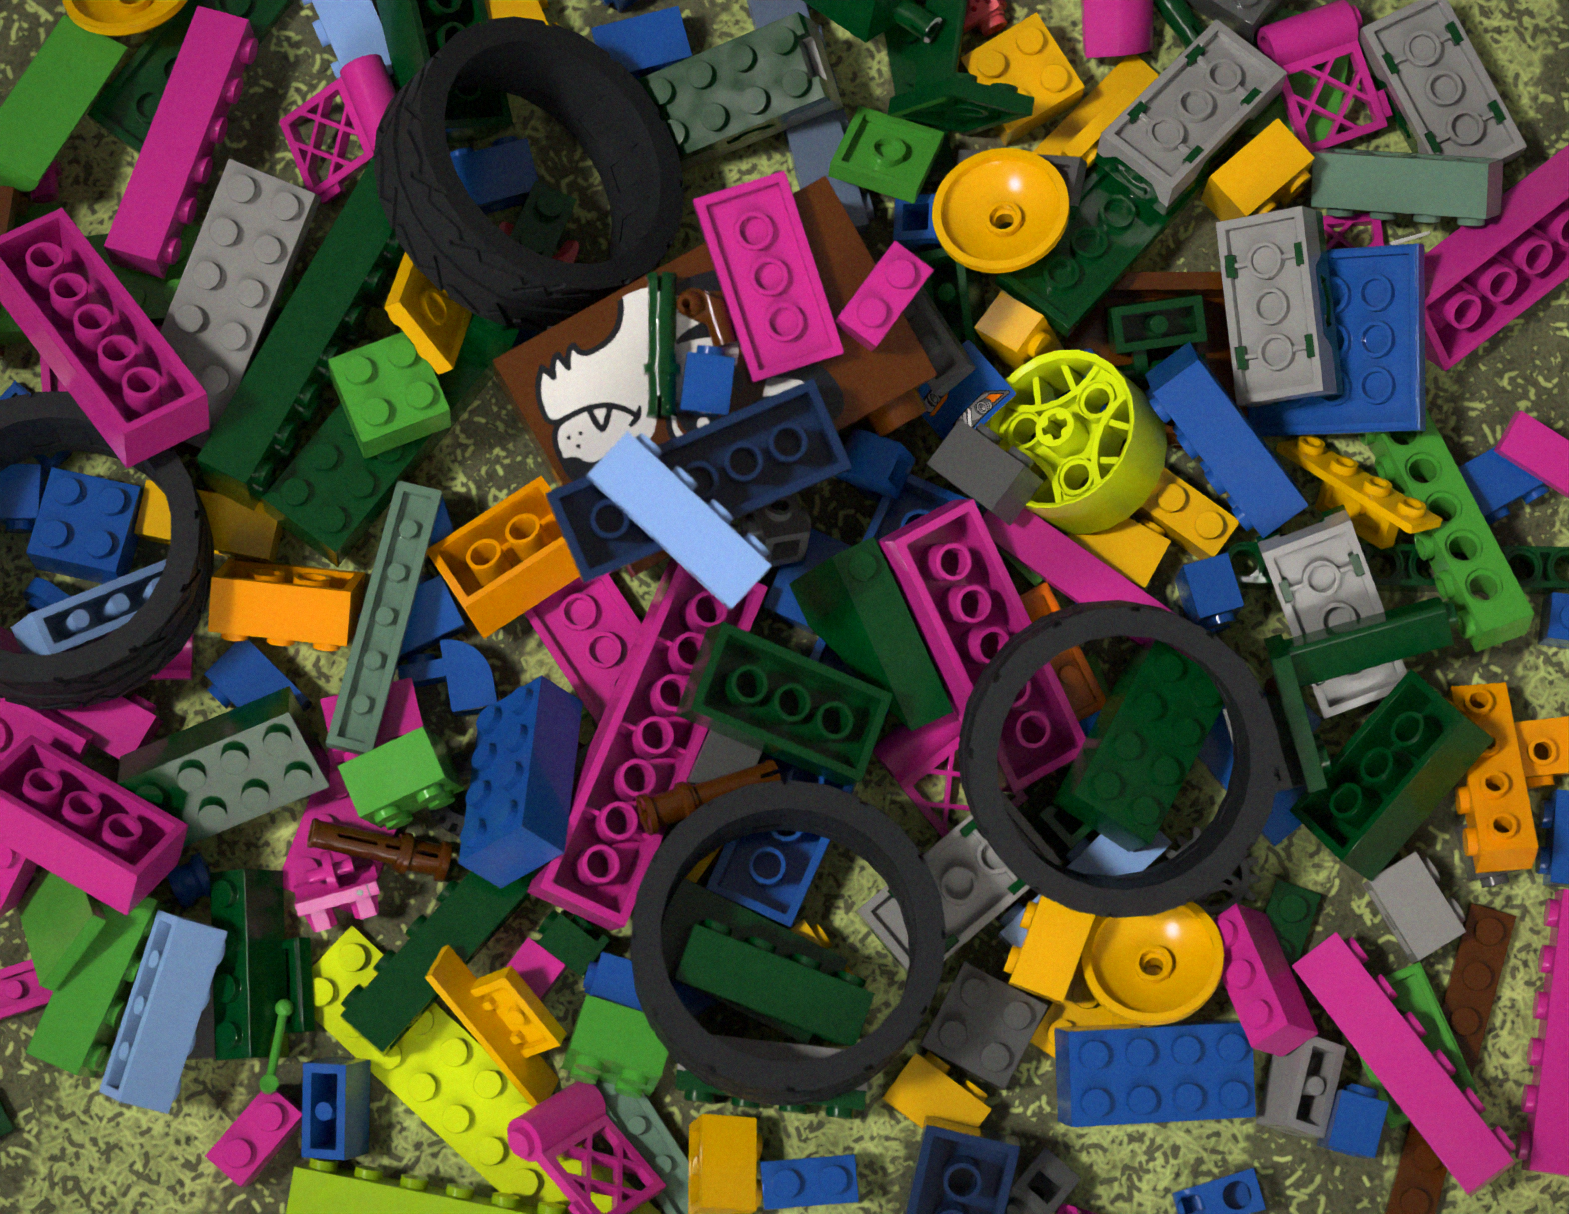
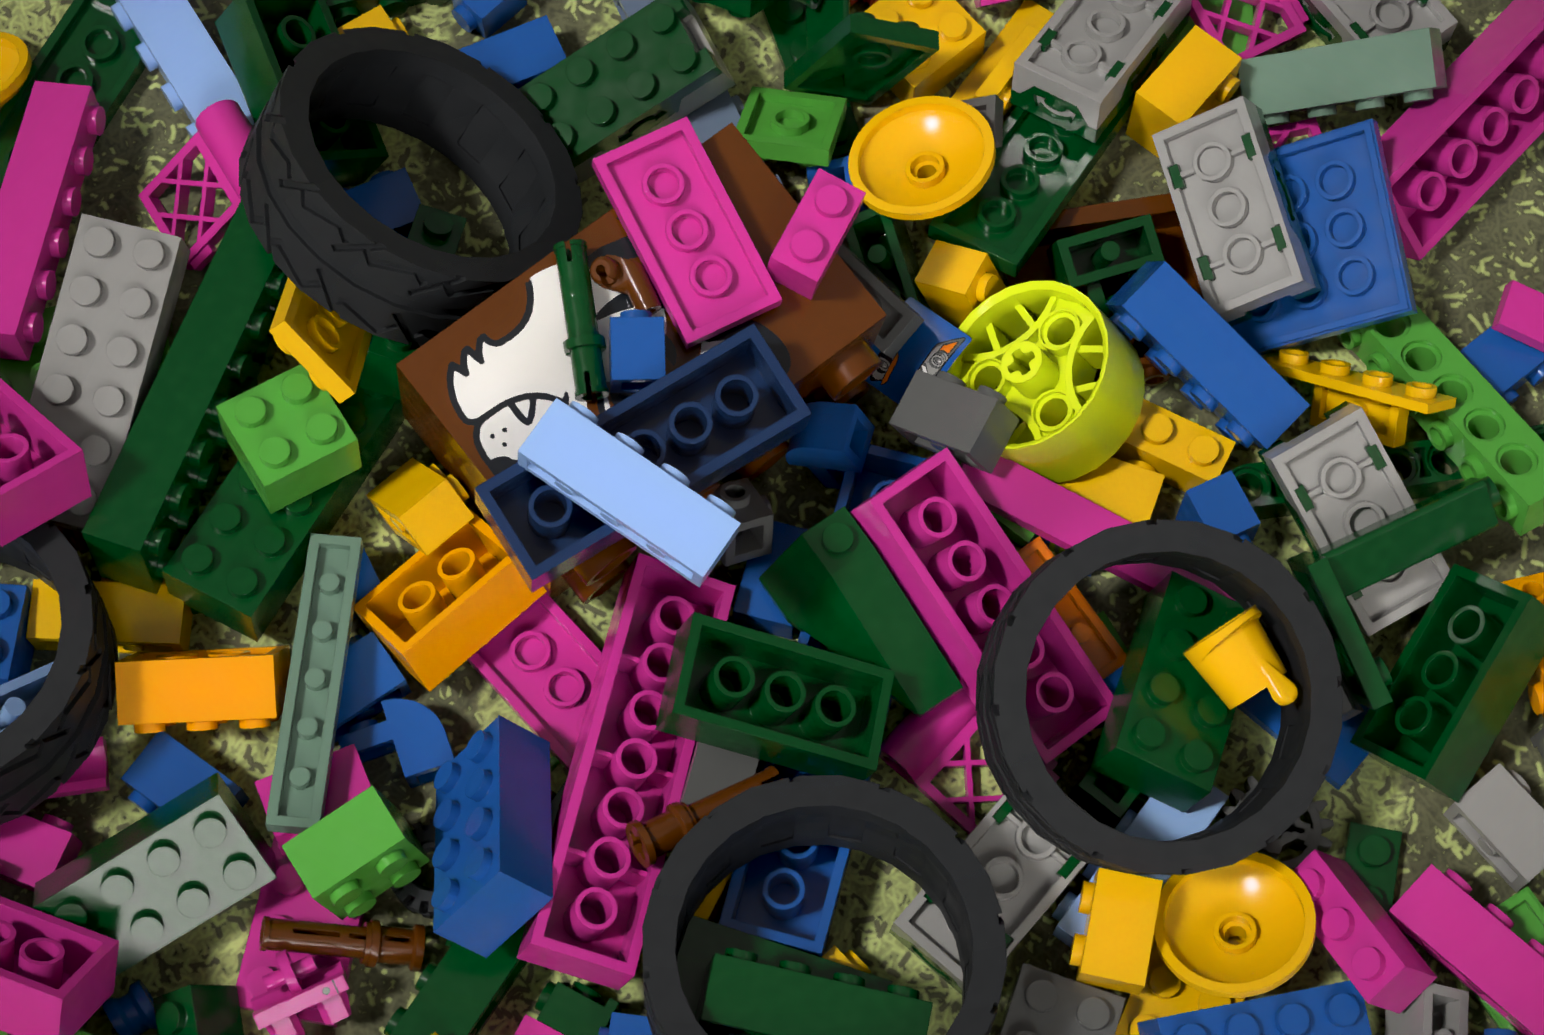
camera: 10 degrees left, 10 degrees down
none -> yellow brick [366,457,474,556]
none -> yellow hat [1183,605,1298,710]

